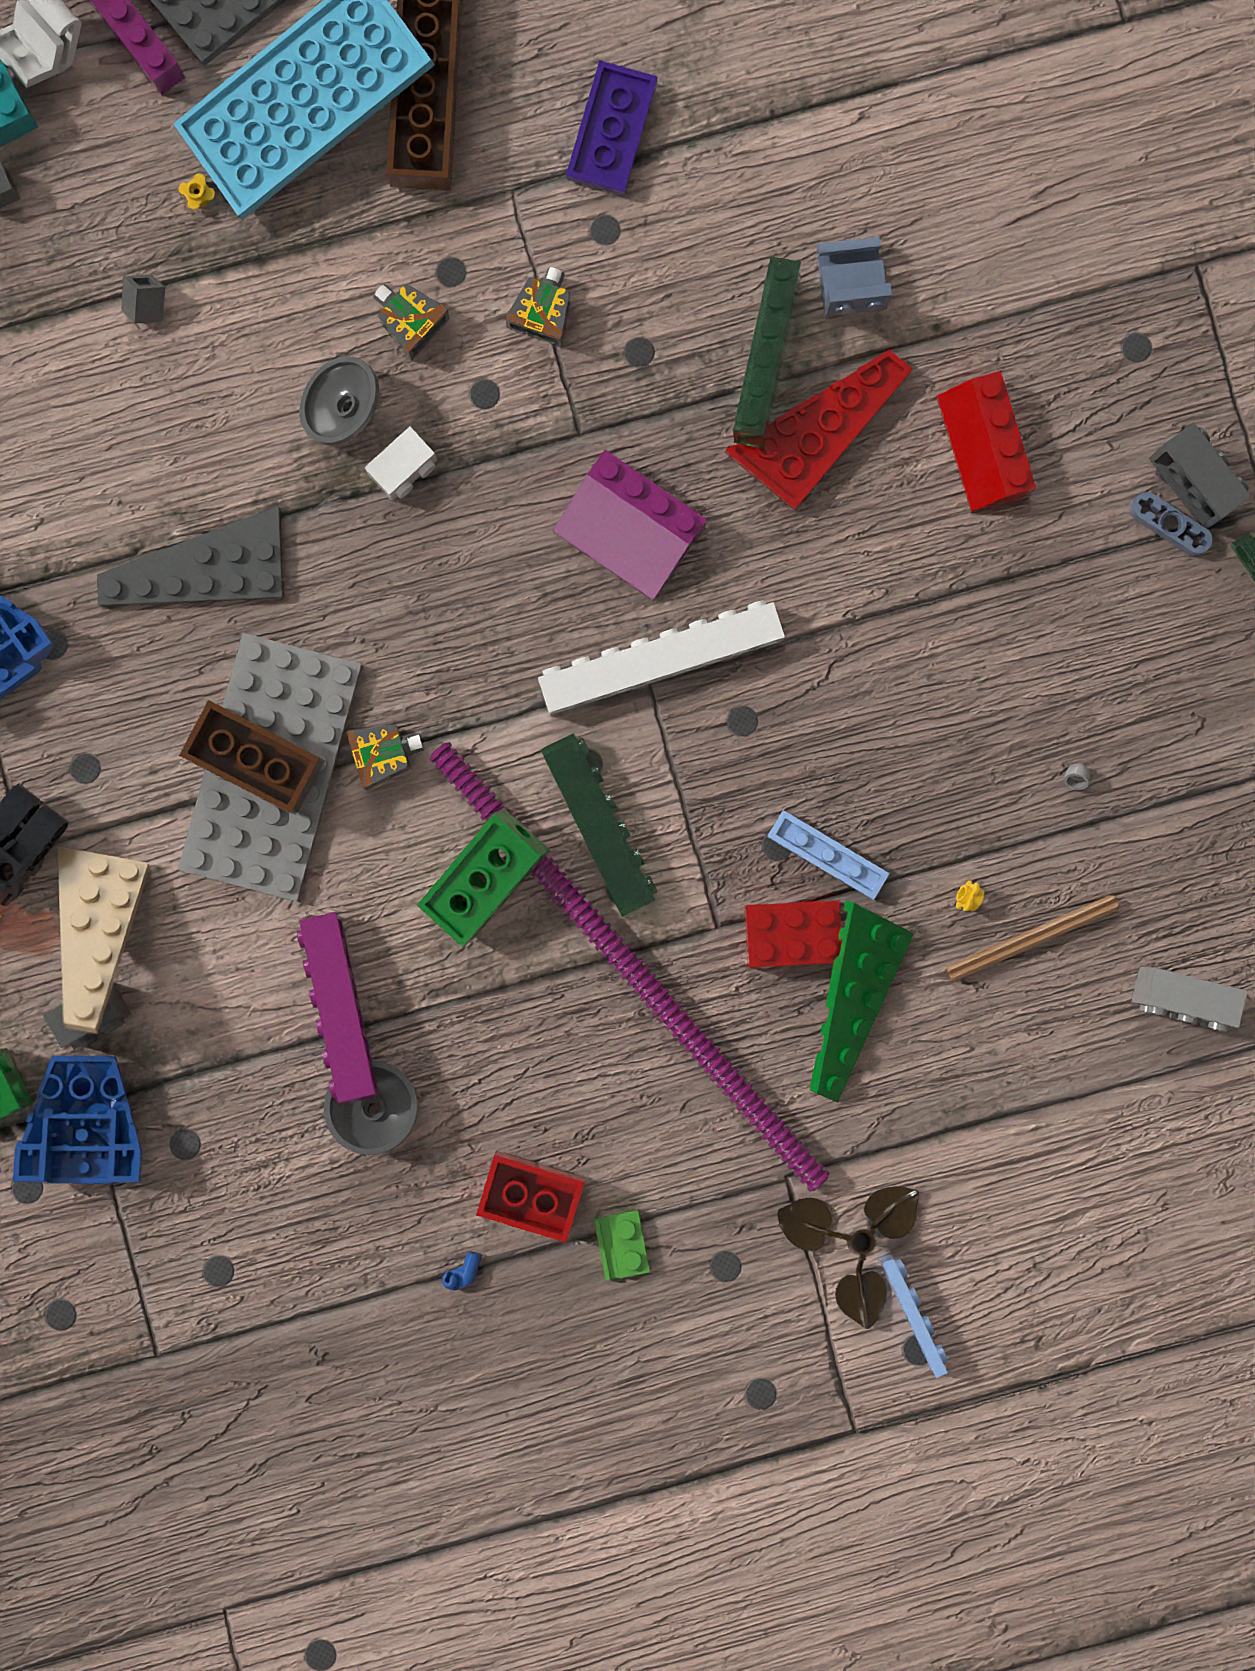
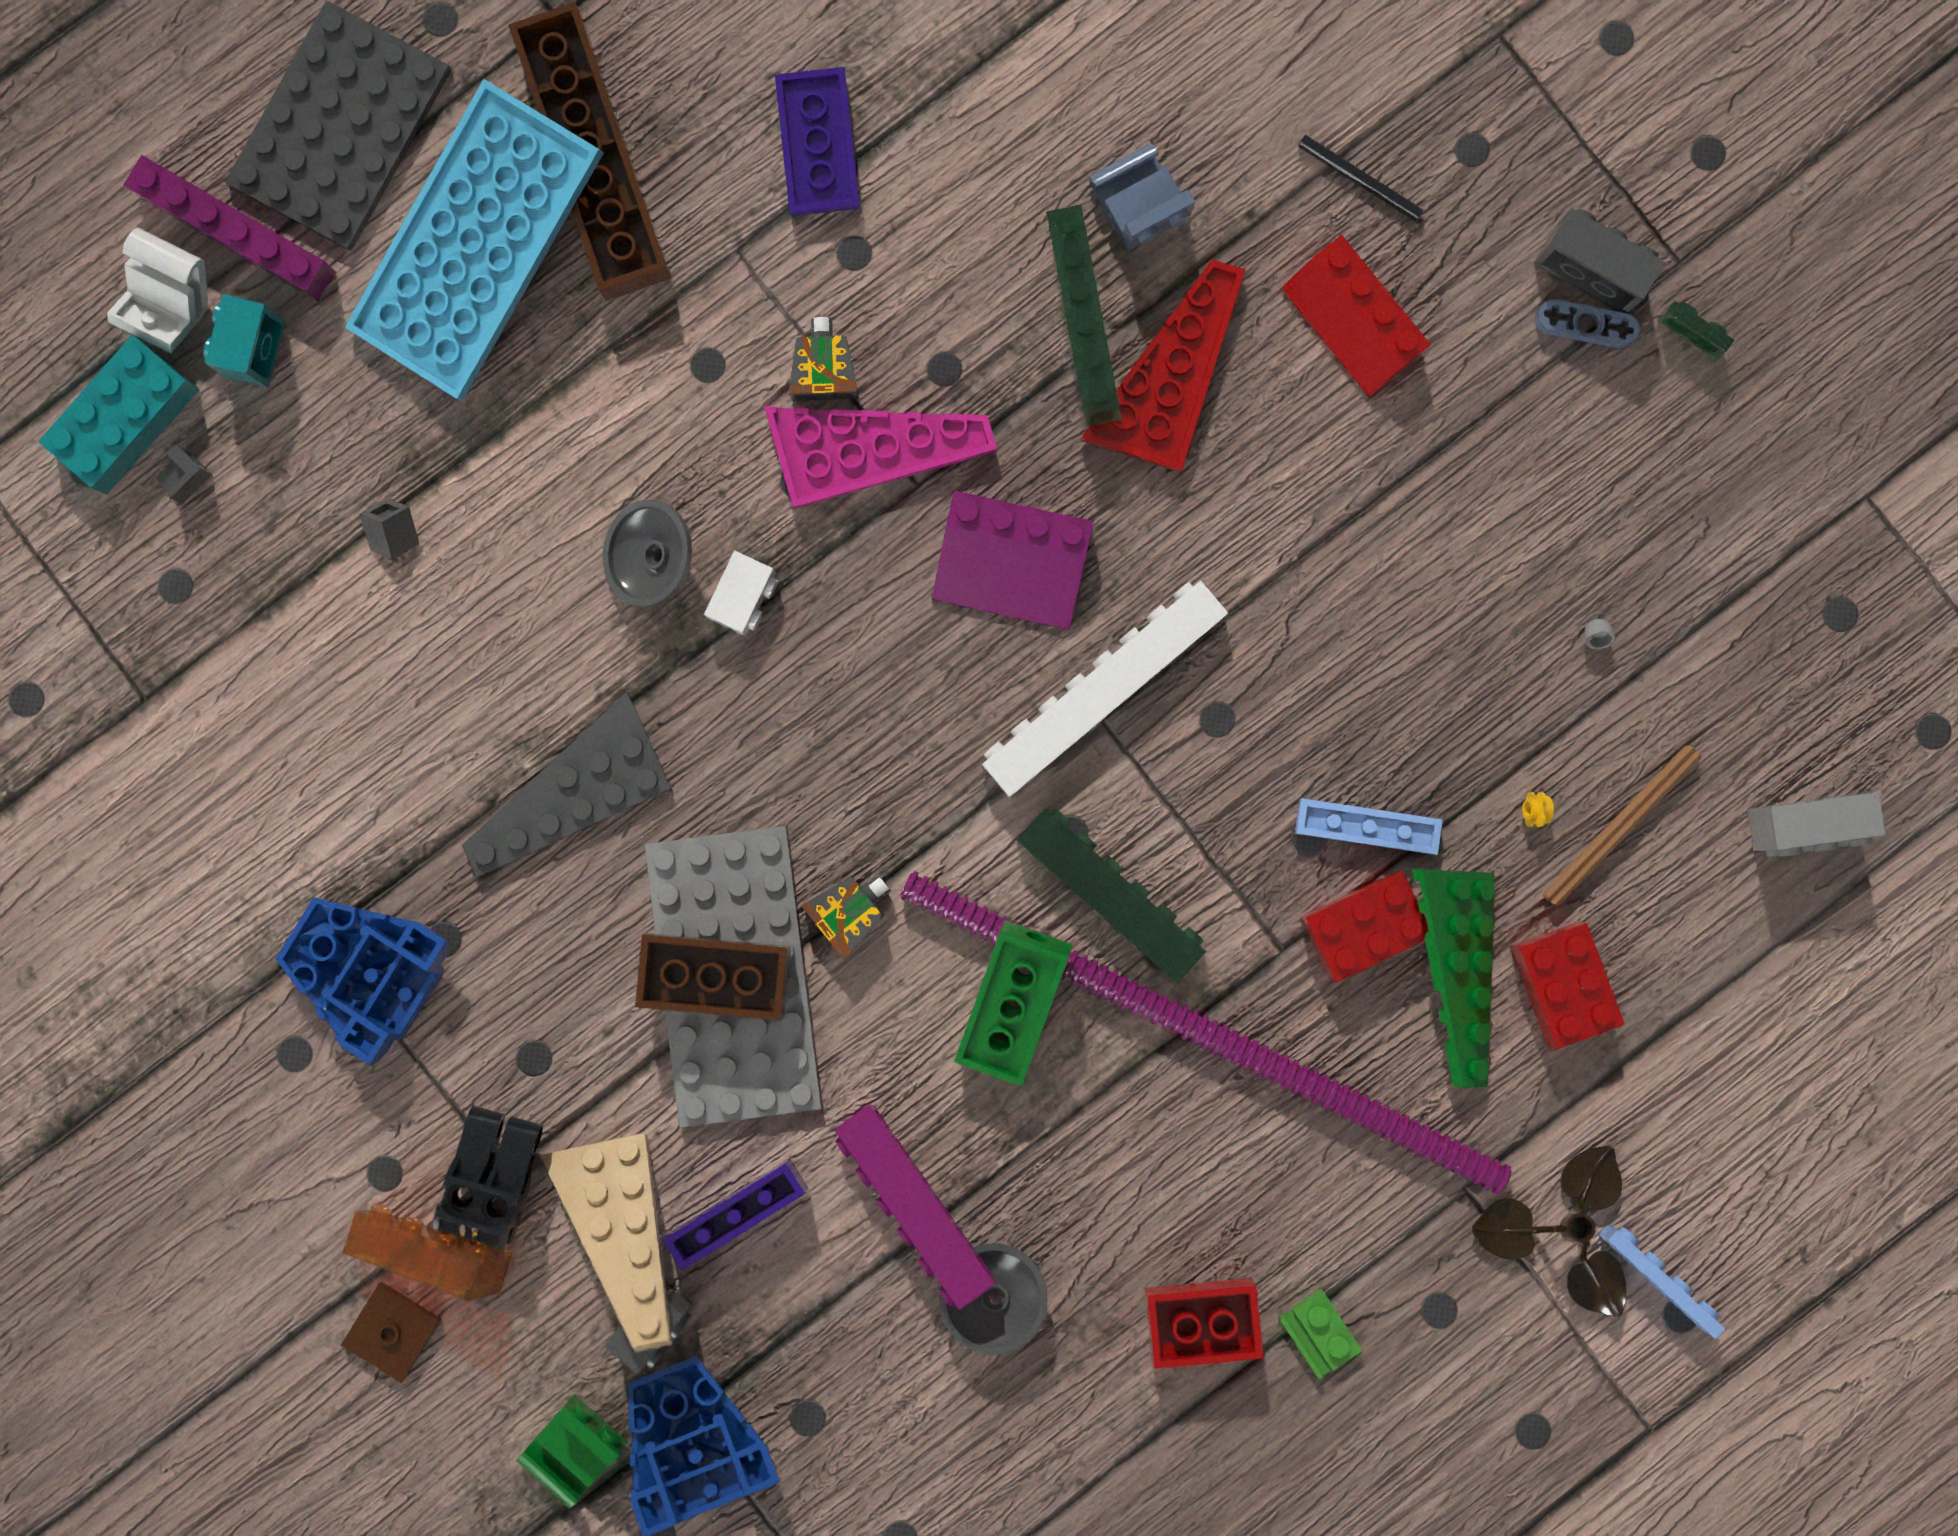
camera: 20 degrees left, 0 degrees up
yellow plate [178,174,215,210] -> none
torso [373,284,450,361] -> none
blue arm [442,1251,482,1291] -> none
none -> teal brick [203,294,286,388]
none -> dark purple brick [663,1158,808,1271]
none -> dark pink wing [764,406,997,509]
none -> black bar [1298,134,1423,222]
none -> red brick [1510,922,1625,1050]

